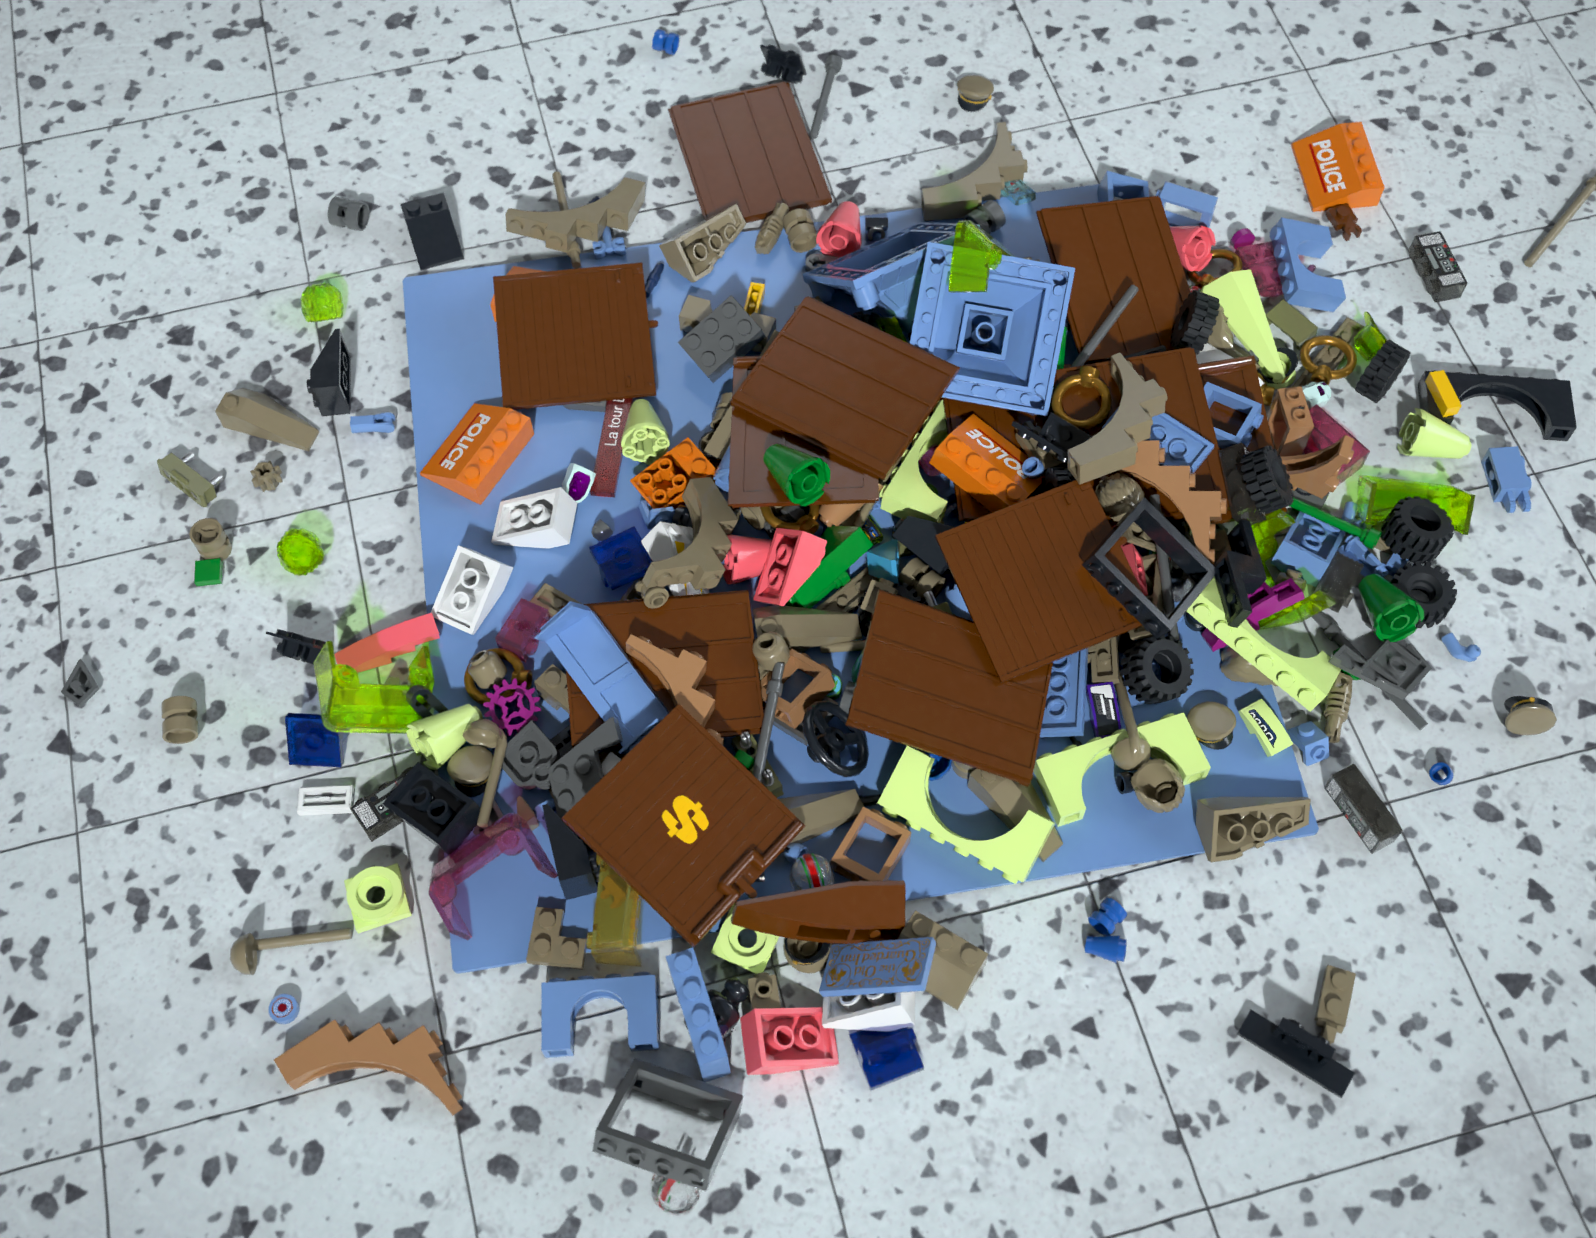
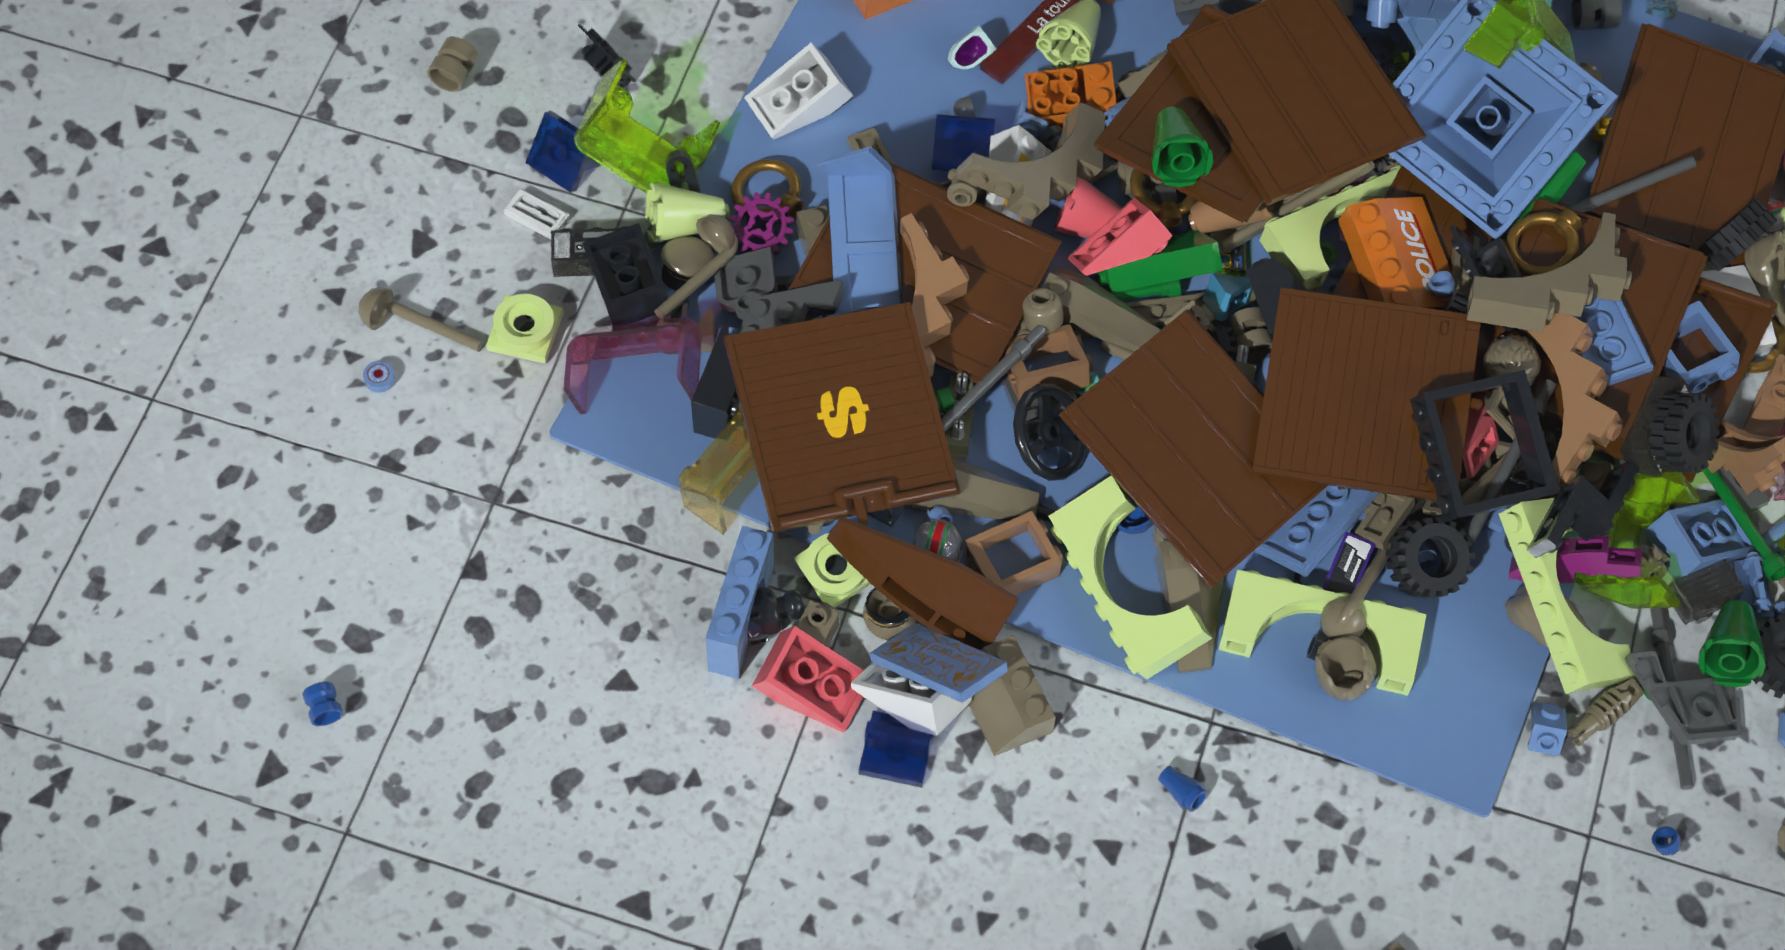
camera: 30 degrees right, 0 degrees up
medium nougat arch [274,1019,463,1115] -> none
coral slope [334,612,440,678] -> none
dark tan head [468,650,507,689] -> none
white slope [491,487,577,549] -> none
clear pink brick [495,598,550,662] -> none
dark tan plate [526,907,588,970] -> none
medium blue arch [541,972,660,1058] -> none
dark grey window [592,1058,744,1191] -> none
clear helmet [650,1174,702,1215] -> none
blue wheel [1088,897,1127,936] -> none
dark tan piece [1187,701,1236,750] -> none
dark tan wedge [1196,797,1310,862] -> none
yellowish green slope [1238,699,1293,757] -> none
clear smoke brick [1324,764,1403,854] -> none

